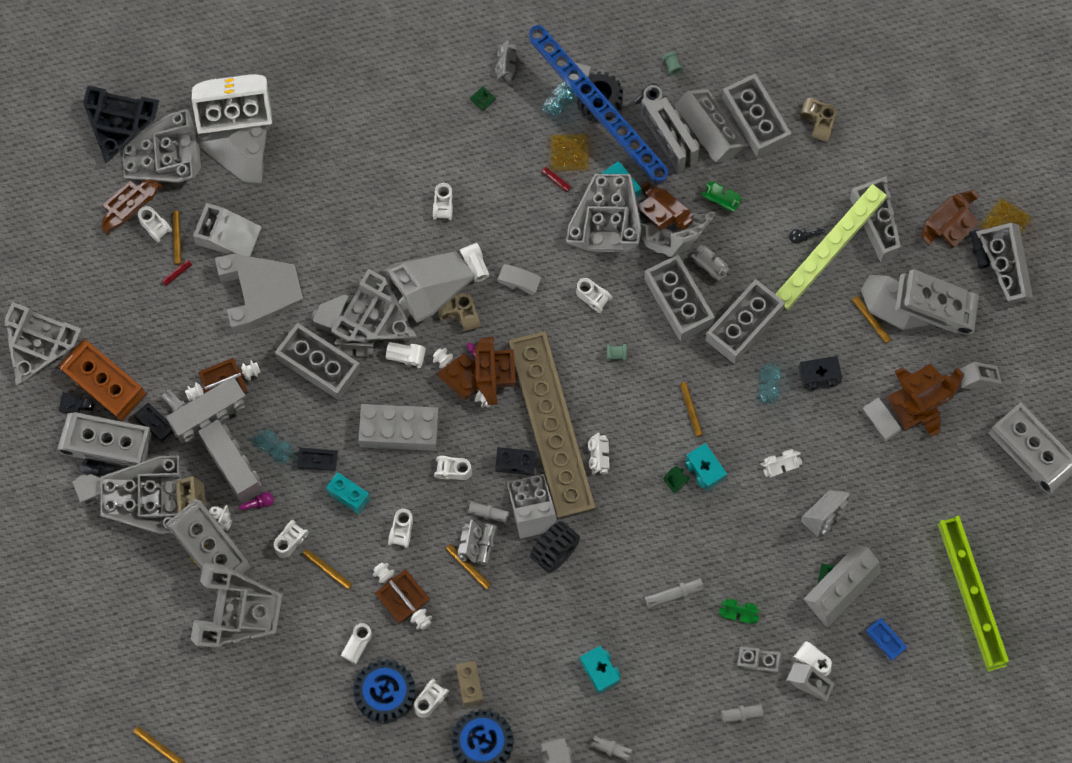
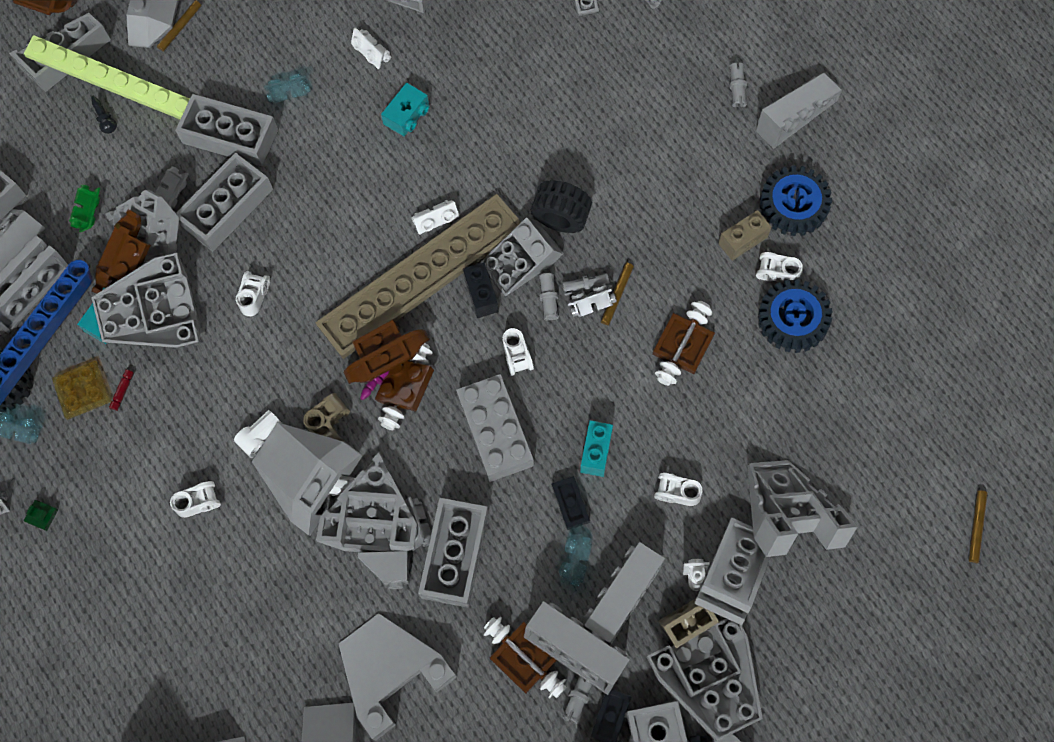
camera: 110 degrees left, 0 degrees up
magenta bar [239,492,274,510] -> none
pearl gold bar [303,549,353,590] -> none
white piece [341,623,372,664] -> none
white piece [386,342,426,368] -> none
white piece [388,509,413,548] -> none
light grey slope [497,264,541,295] -> none
teal brick [580,645,621,695] -> none
sand green bush [607,344,627,361] -> none
light grey pin [644,578,704,609] -> none
dark green tile [663,466,690,494] -> none
pearl gold bar [679,382,703,437] -> none
green hinge [719,598,760,624] -> none
black brick [798,356,842,391] -> none

